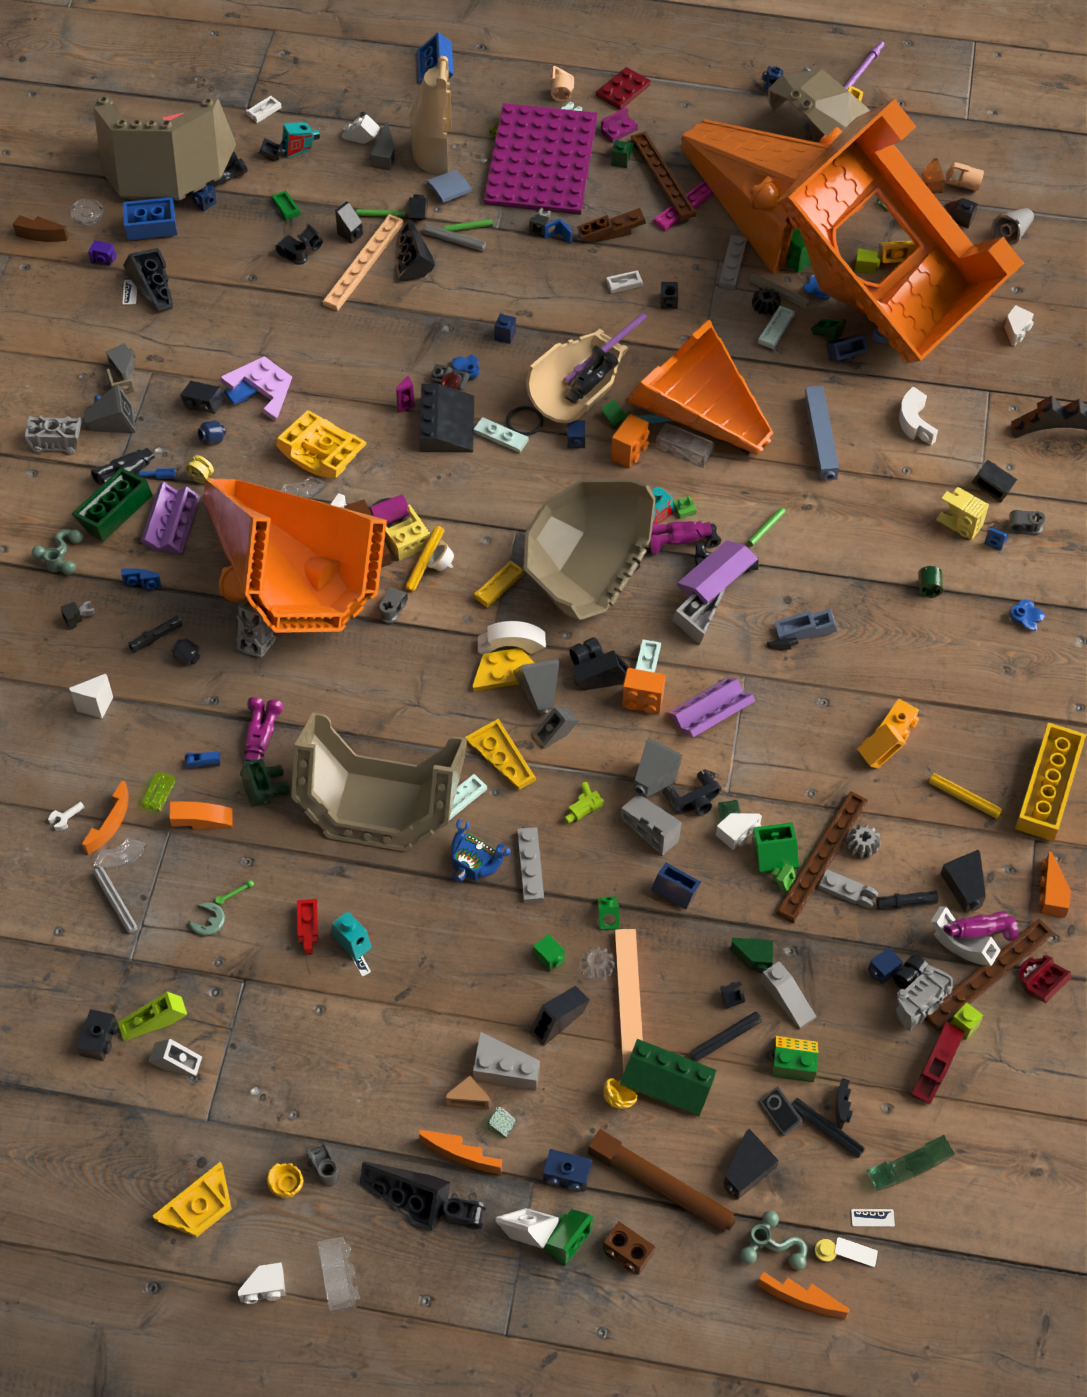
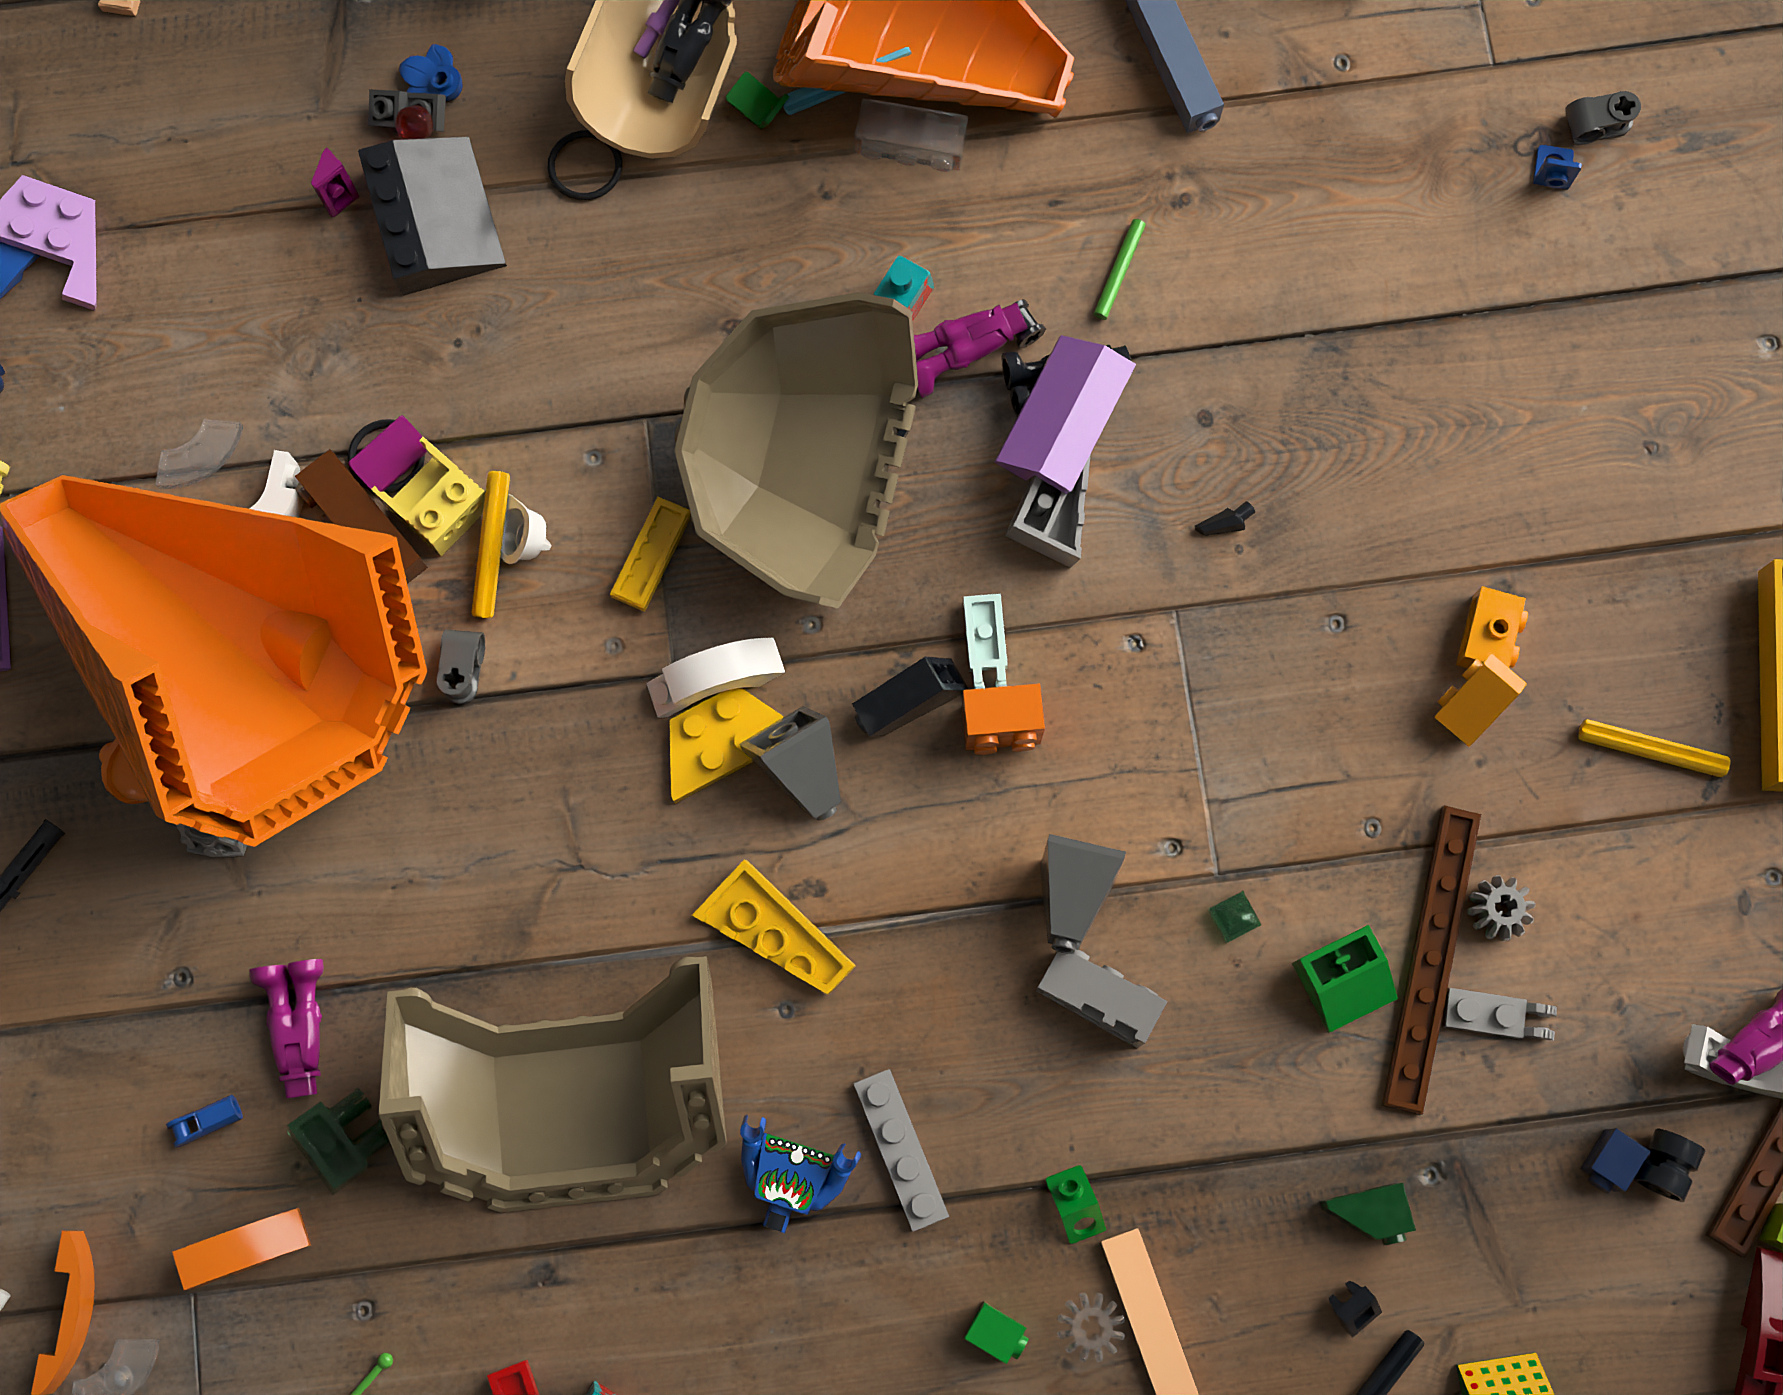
camera: 15 degrees left, 20 degrees up
clear neon green tile [141,771,176,812] -> none
black head [171,638,201,666] -> none
yellow slope [276,410,366,478] -> none
light aqua plate [449,774,487,820] -> none
light aqua plate [474,417,529,453] -> none
dark grey slope [532,707,579,748] -> none
lime piece [564,782,604,824] -> none
dark blue brick [567,420,586,449] -> none
black wheel [569,637,604,666] -> none
orange brick [611,414,650,469] -> none
dark blue brick [651,863,701,909] -> none
black connector [662,769,722,815] -> none
medium lavender slope [667,677,755,737] -> none
bright green tile [673,496,697,519] -> none
white slope [716,813,762,850] -> none
light grey slope [761,962,816,1029] -> none
bright green tile [771,864,797,893] -> none
sand blue slope [775,609,838,639] -> none
black pin [876,890,939,910] -> none
light grey piece [896,965,953,1032] -> none
dark green piece [918,566,943,598] -> none
light yellow piece [936,487,989,540] -> none
black slope [940,850,986,912] -> none
black brick [971,459,1018,502] -> none
blue plate [1010,600,1046,631] -> none

